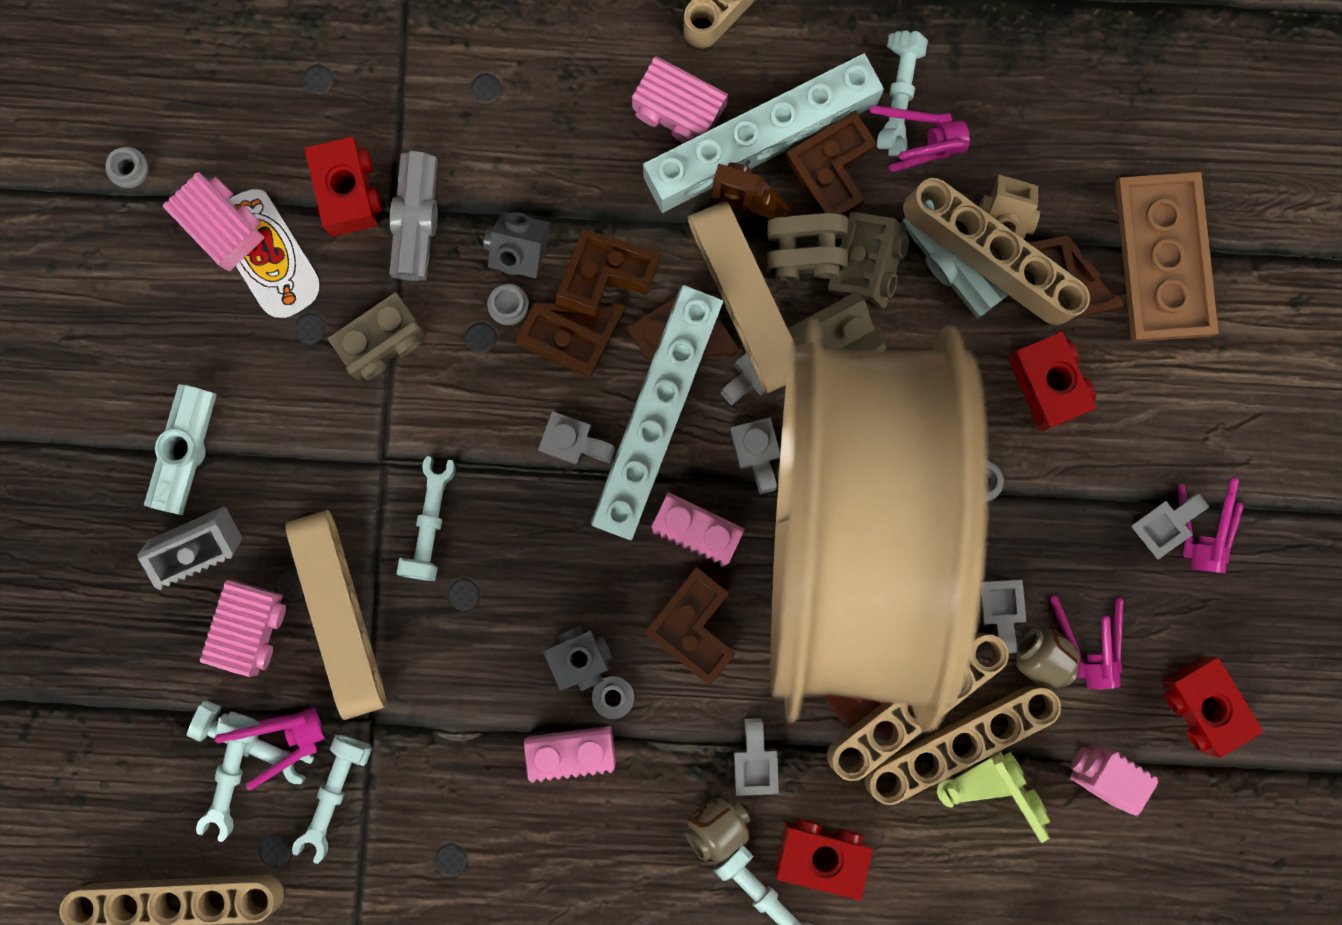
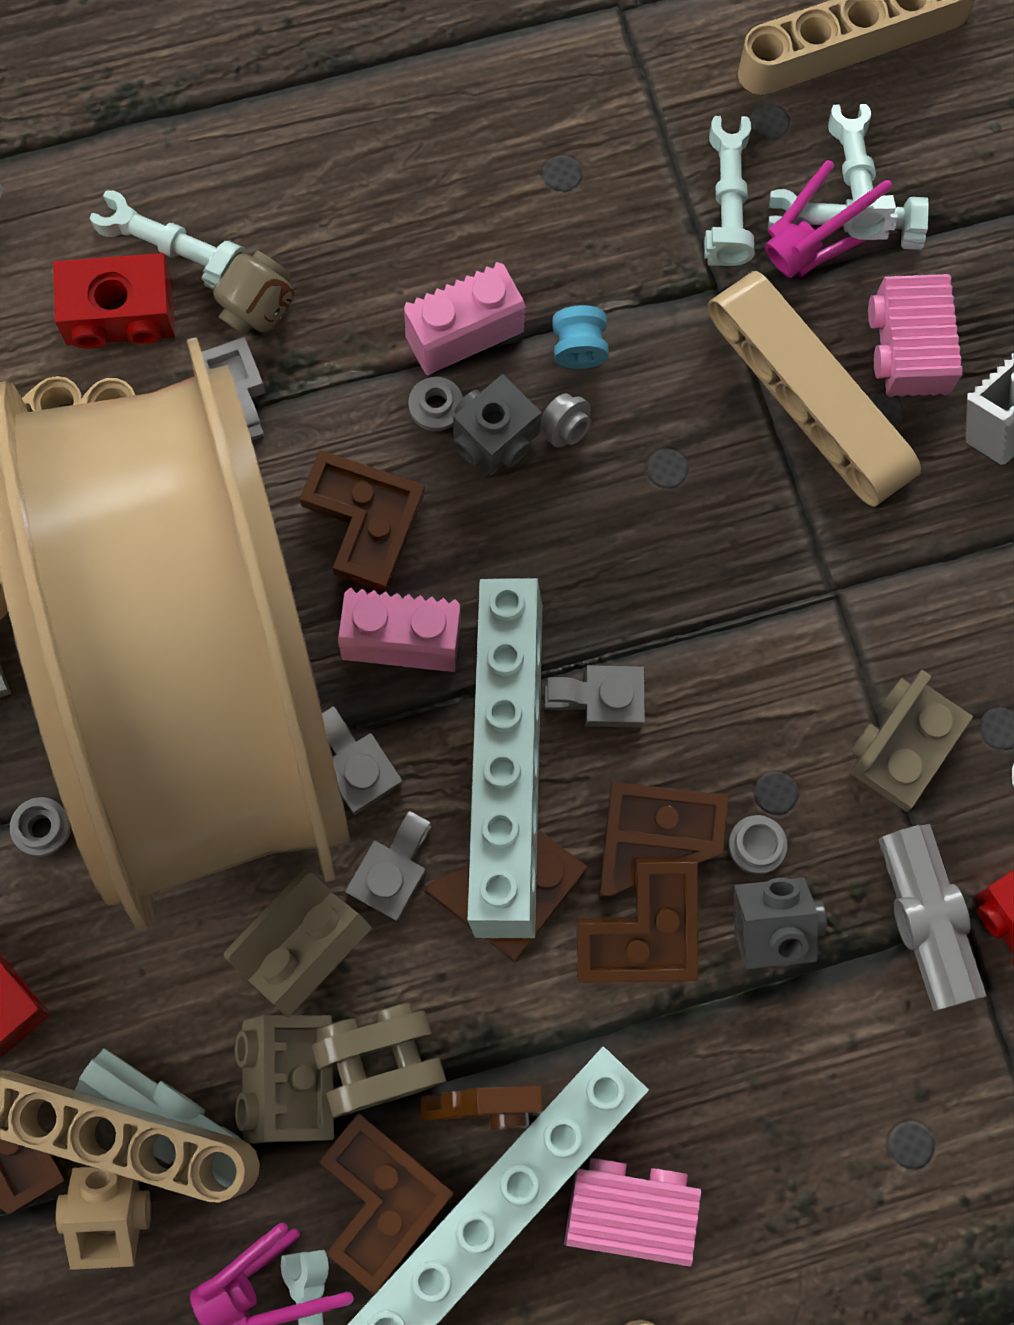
camera: 160 degrees right, 10 degrees down
light aqua piece [397,456,456,581] -> none
tan beam [688,201,793,393] -> none
none -> light grey plate [540,394,591,448]
none -> medium azure wheel [552,305,609,369]

